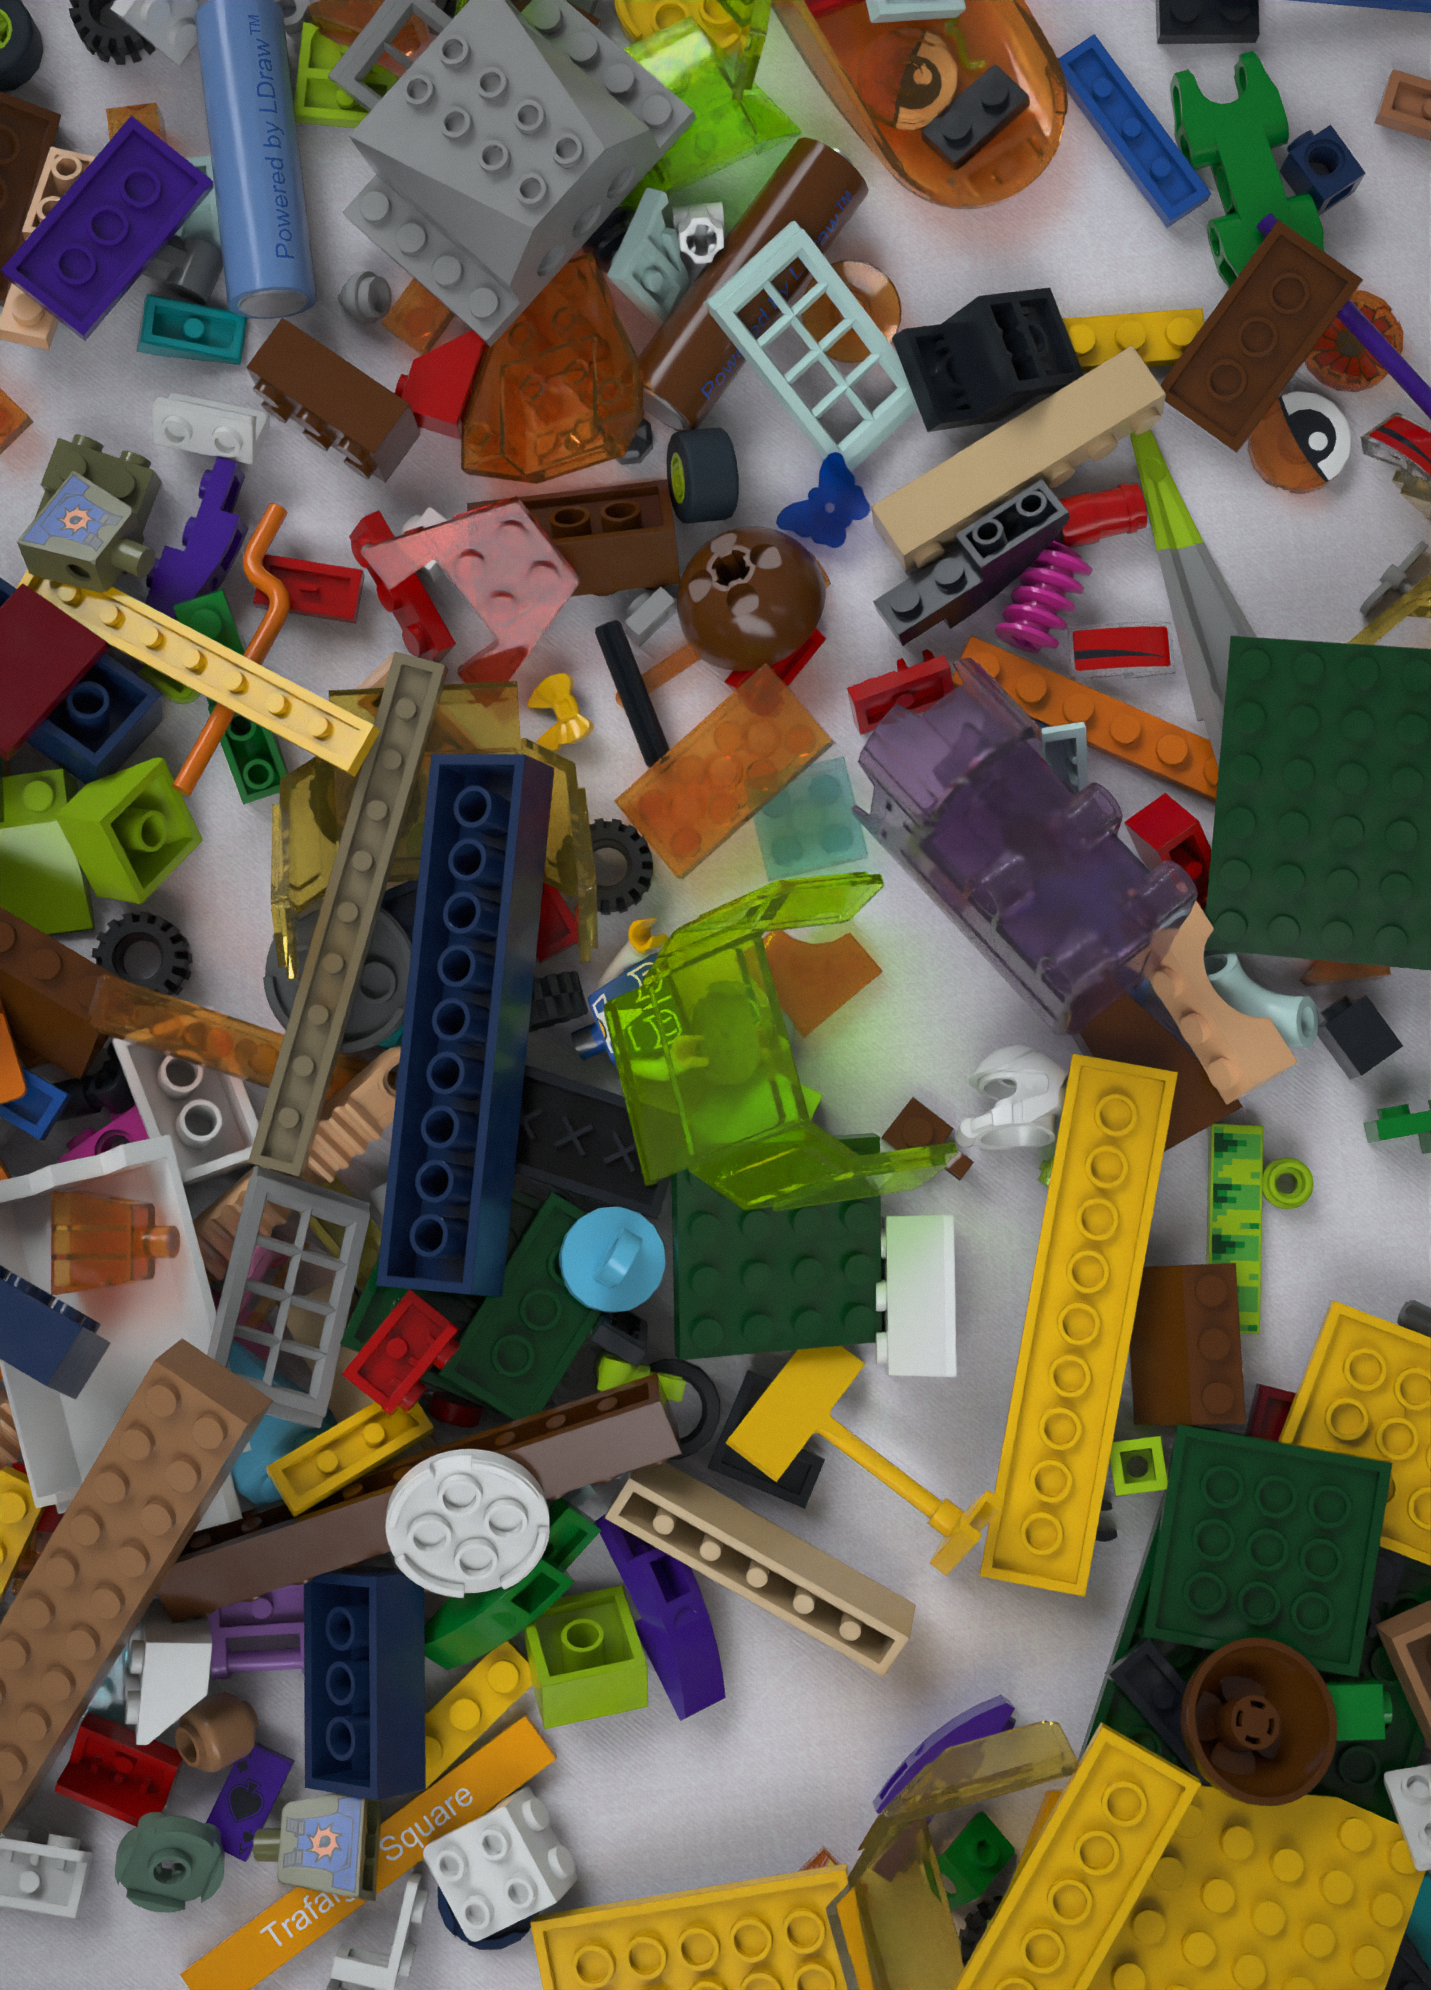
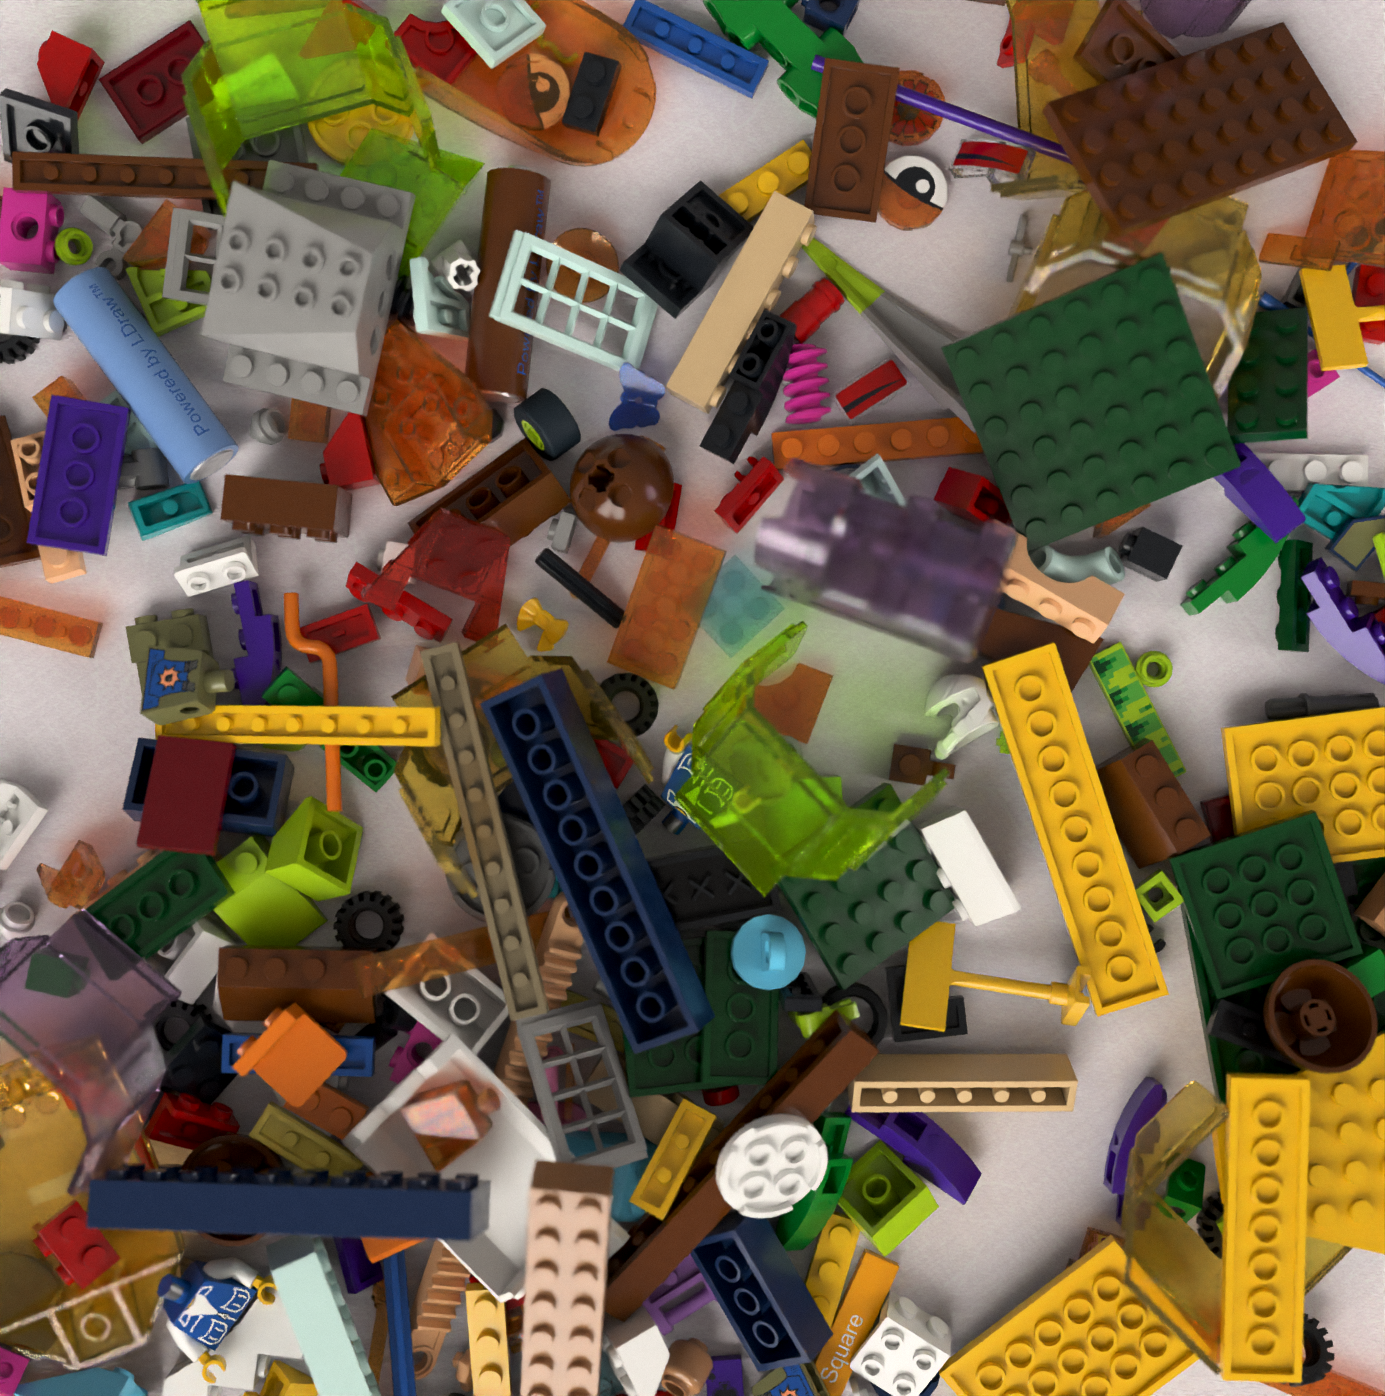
camera: 30 degrees left, 5 degrees up
red bracket [341,1289,461,1415] -> none

